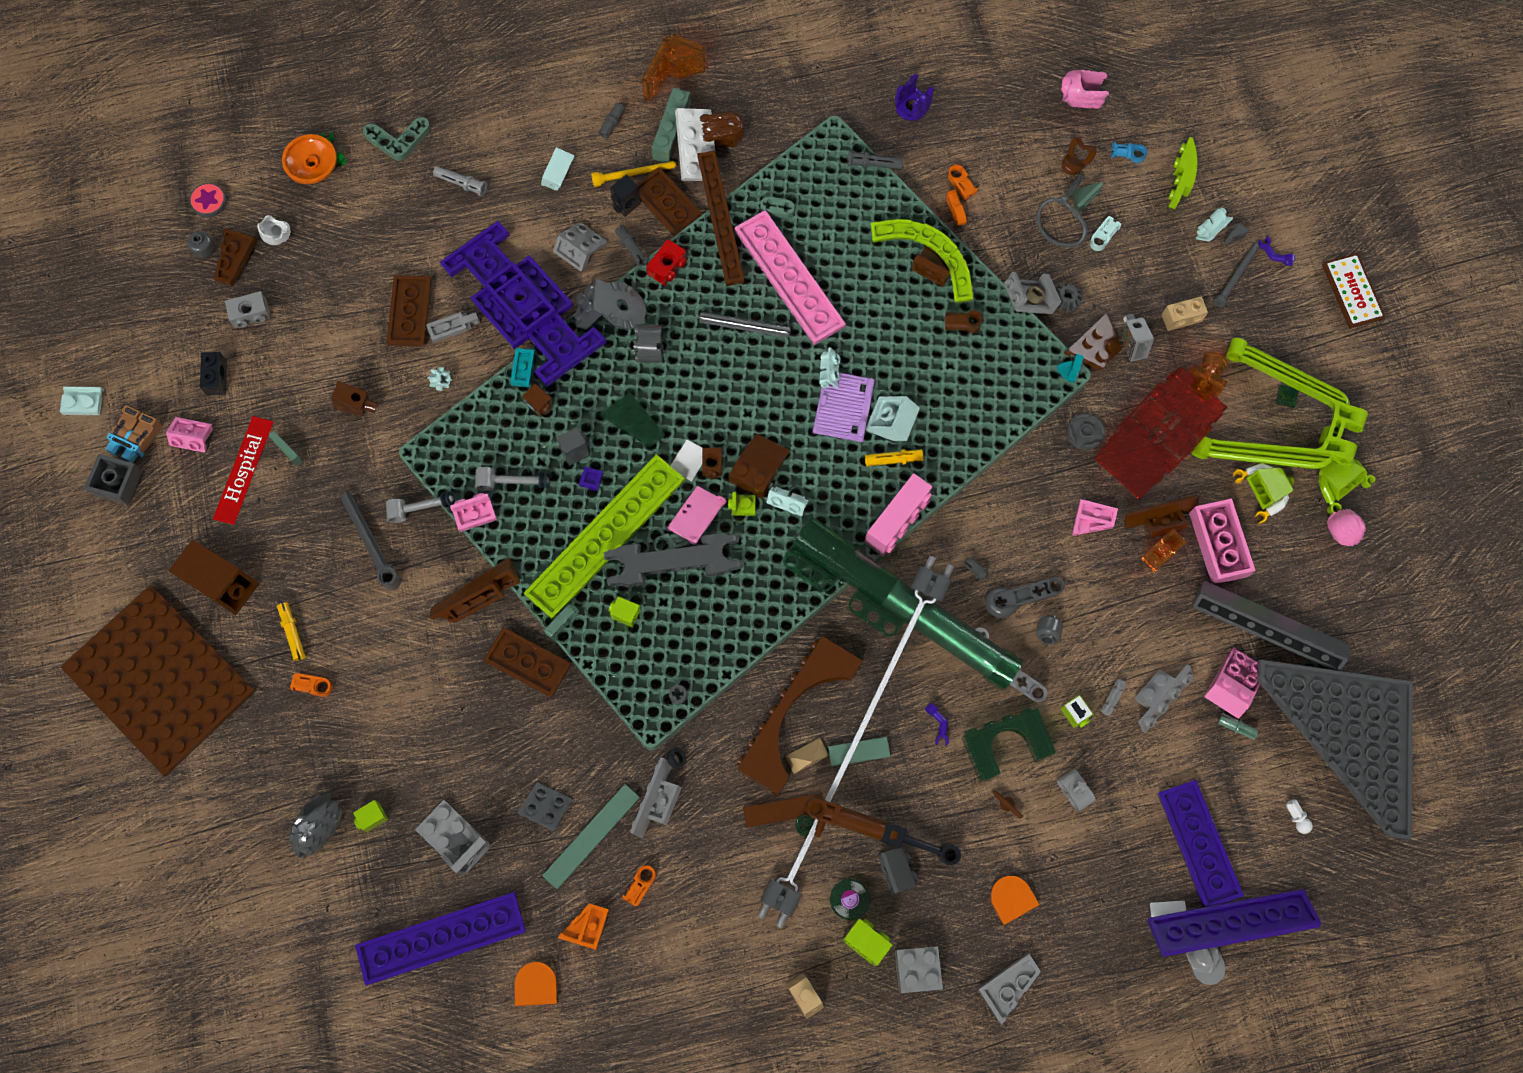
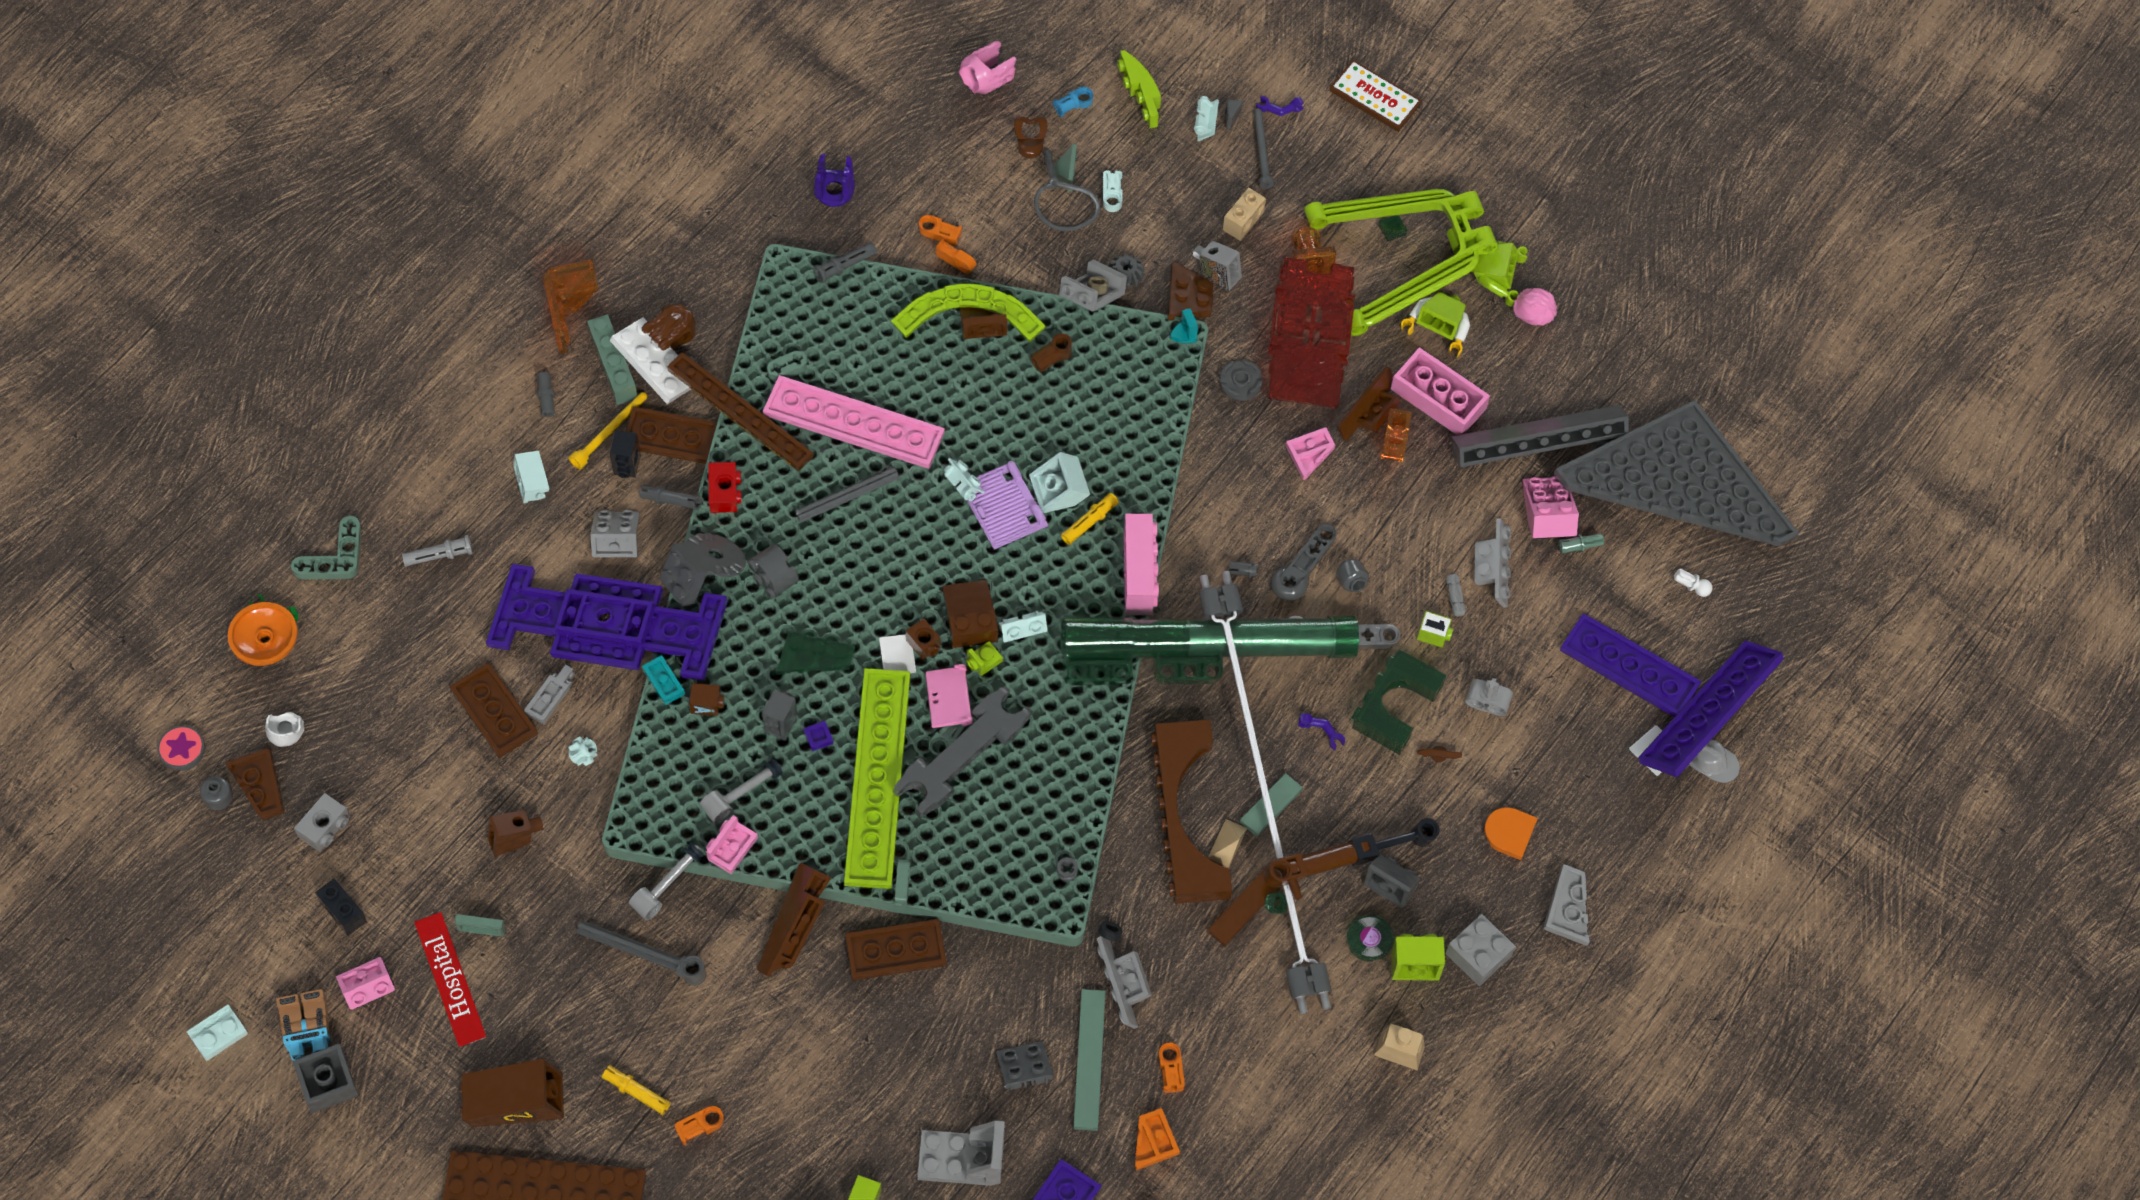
camera: 40 degrees left, 10 degrees down
lime brick [609,596,641,628] -> none

